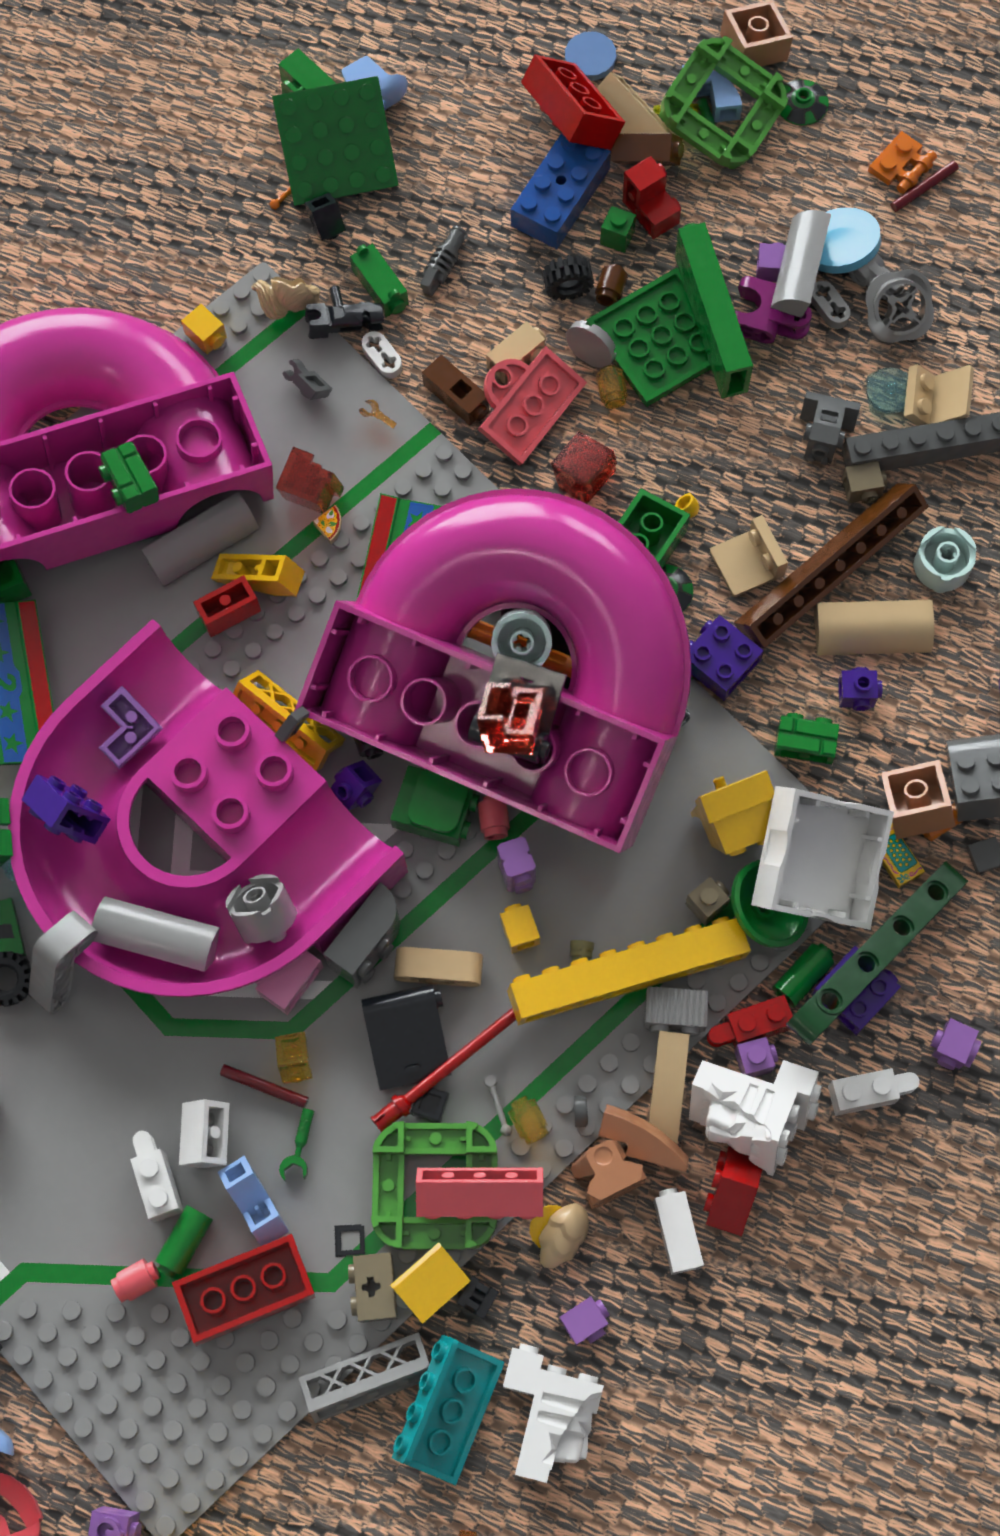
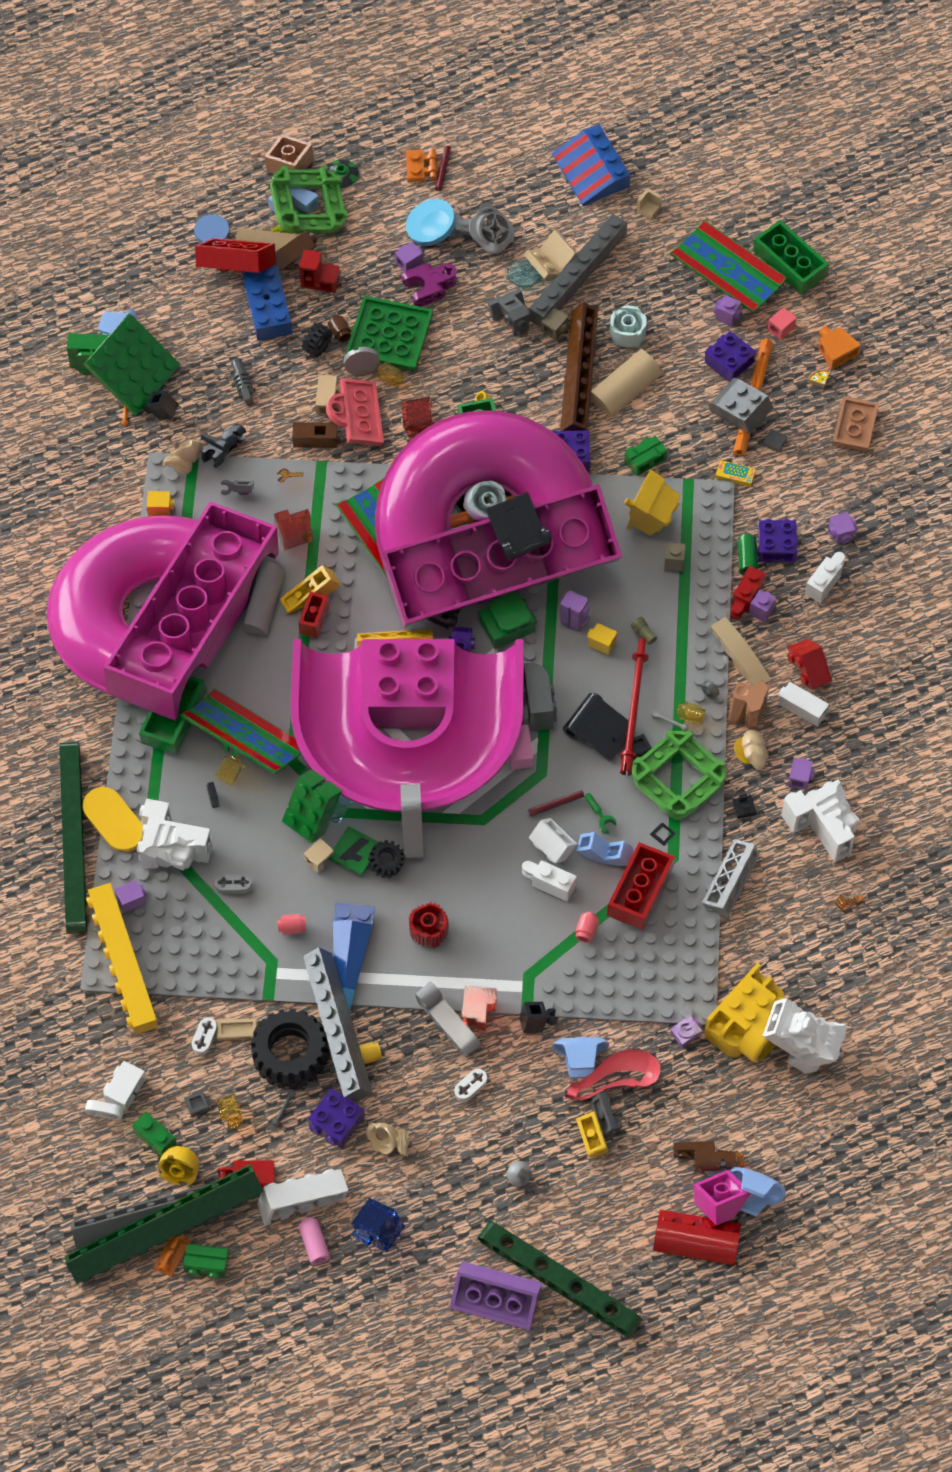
camera: 45 degrees left, 10 degrees down
dark purple brick [21,774,111,844] -> none
light grey brick [92,896,220,972] -> none
green brick [98,441,159,514] -> none
medium lavender brick [99,686,163,769] -> none
green brick [155,1205,213,1279] -> none
light grey brick [226,874,297,944] -> none
dark grey tile [274,706,310,742] -> none
clear yellow bracket [275,1031,313,1084] -> none
tile [313,505,342,545] -> none
dark tan brick [348,1252,398,1323] -> none
green brick [350,243,409,317] -> none
white beam [362,331,402,379] -> none
yellow slope [390,1242,471,1324] -> none
teal bracket [392,1335,505,1486] -> none
tan beam [394,947,483,987] -> none
coral brick [416,1168,543,1219] -> none
clear red plate [477,682,546,755] -> none
coral brick [477,796,510,840] -> none
yellow brick [507,916,751,1025] -> none
nougat slope [598,1104,689,1172] -> none
green brick [600,206,636,253] -> none
light grey brick [644,986,708,1036] -> none
green brick [675,222,753,399] -> none
white brick [689,1060,822,1176] -> none
tan bracket [709,515,788,597] -> none
green dish [731,860,809,948] -> none
white tile [751,786,894,930] -> none
light grey brick [770,210,831,318] -> none
dark green beam [786,861,968,1046] -> none
light grey beam [811,281,850,329] -> none
dark purple brick [838,667,883,711] -> none
nougat brick [881,760,956,840] -> none

